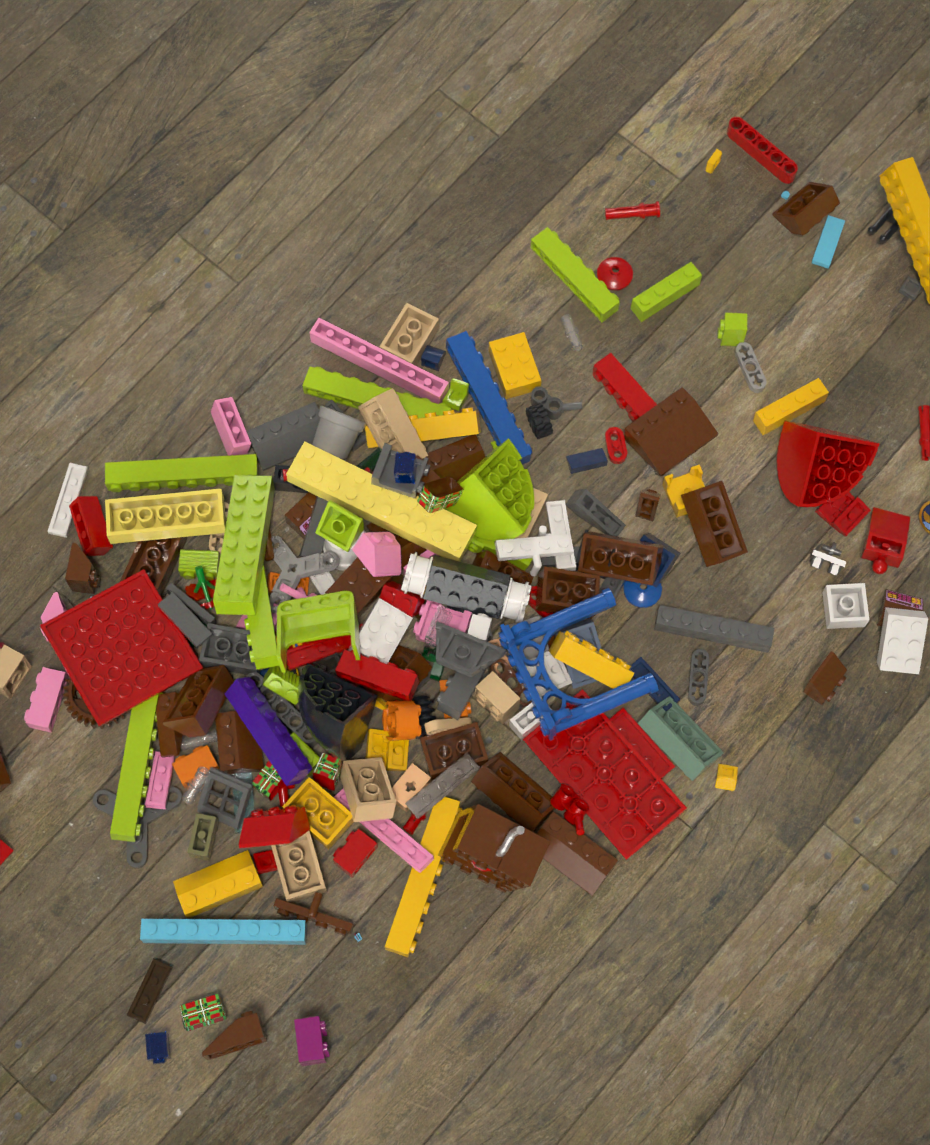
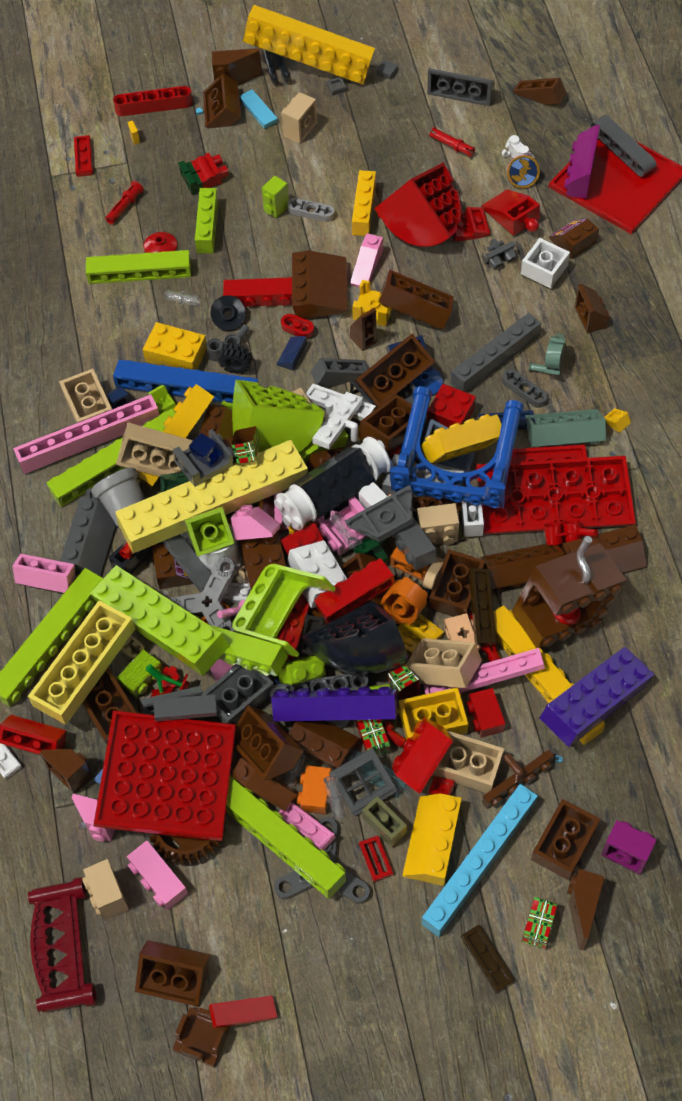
camera: 50 degrees left, 10 degrees down
clear blue brick [145,1032,171,1065] -> none
white brick [877,607,928,674] -> none
none -> red tile [74,135,93,177]
none -> red hips [178,153,229,195]
none -> black dish [210,295,245,331]
none -> reddish brown slope [212,48,262,85]
none -> tan brick [281,92,317,143]
none -> slope [350,233,383,287]
none -> red tile [359,835,393,883]
none -> red brick [427,384,476,428]
none -> sand green piece [529,333,566,375]
none -> reddish brown brick [531,799,600,881]
none -> dark purple brick [539,647,654,747]

